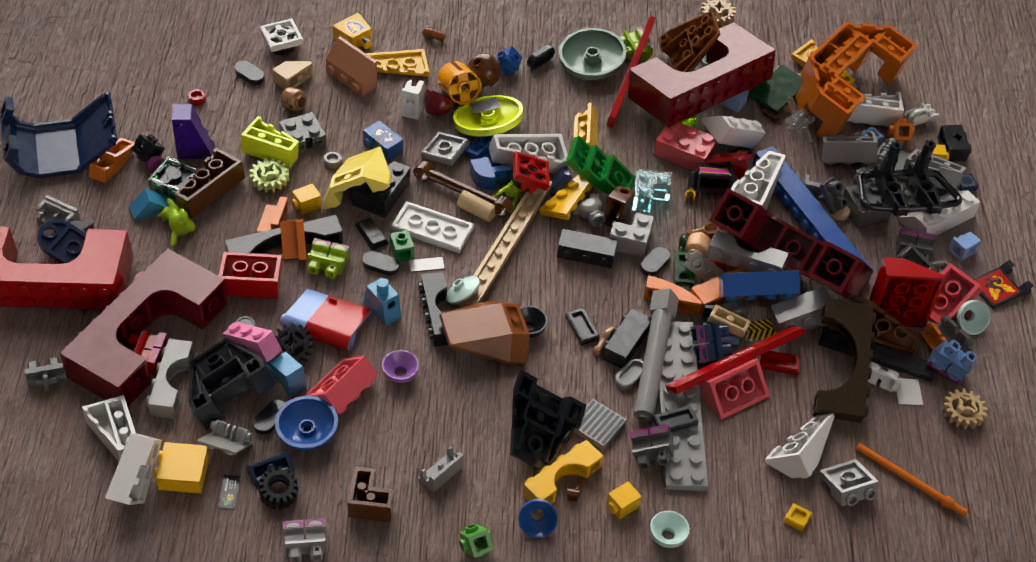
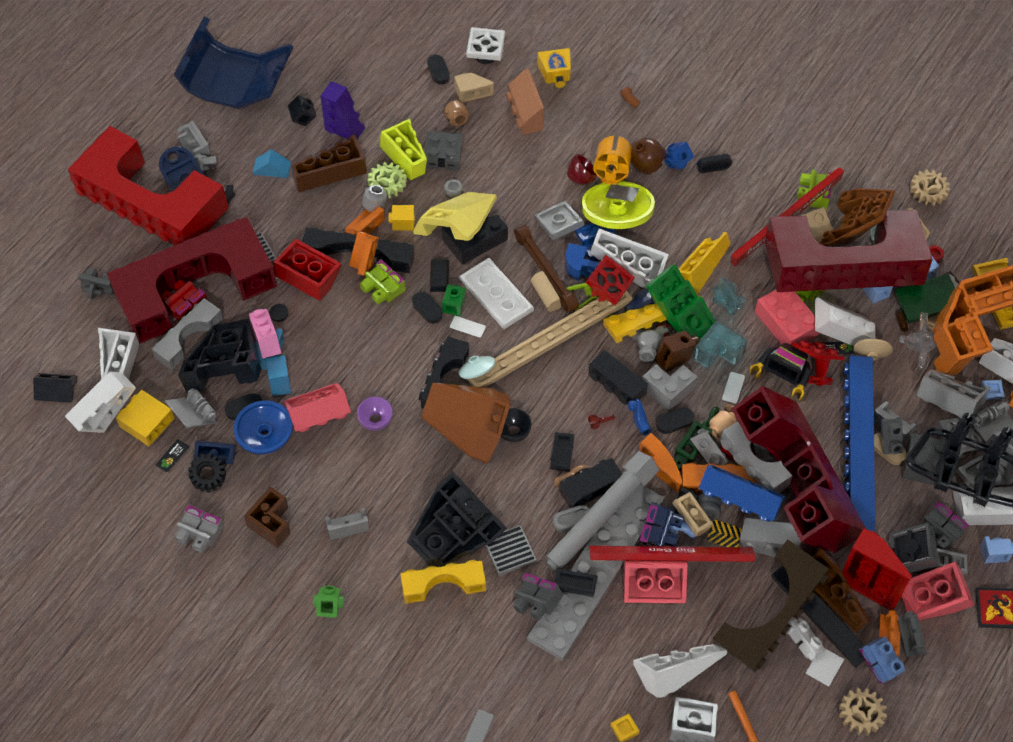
camera: 35 degrees right, 10 degrees up
orange slope [89,138,134,183] -> none
magenta tile [146,156,166,174] -> none
piece [148,156,200,200] -> none
lime animal [157,198,196,248] -> none
red tile [188,89,206,106] -> none
black gear [275,323,315,364] -> none
door [280,289,372,351] -> none
blue brick [363,121,403,162] -> none
dark azure torso [364,278,401,326] -> none
yellow wing [366,49,429,77] -> none
white hinge [401,80,424,120] -> none
blue piece [518,499,558,538] -> none
sand green dish [559,28,626,80] -> none
reddish brown hand [566,478,586,502] -> none
yellow brick [606,481,642,520] -> none
light aqua piece [650,511,690,548] -> none
white wedge [731,151,786,210] -> none
red tile [759,351,800,375] -> none
light aqua piece [957,300,991,335] -> none
none -> black panel [33,373,77,402]
none -> light grey head [362,185,387,212]
none -> clear red hand [588,415,615,429]
none -> blue arm [628,399,651,436]
none -> clear light blue hips [713,278,746,316]
none -> white sticker [722,372,745,404]
none -> tan dish [854,339,893,361]

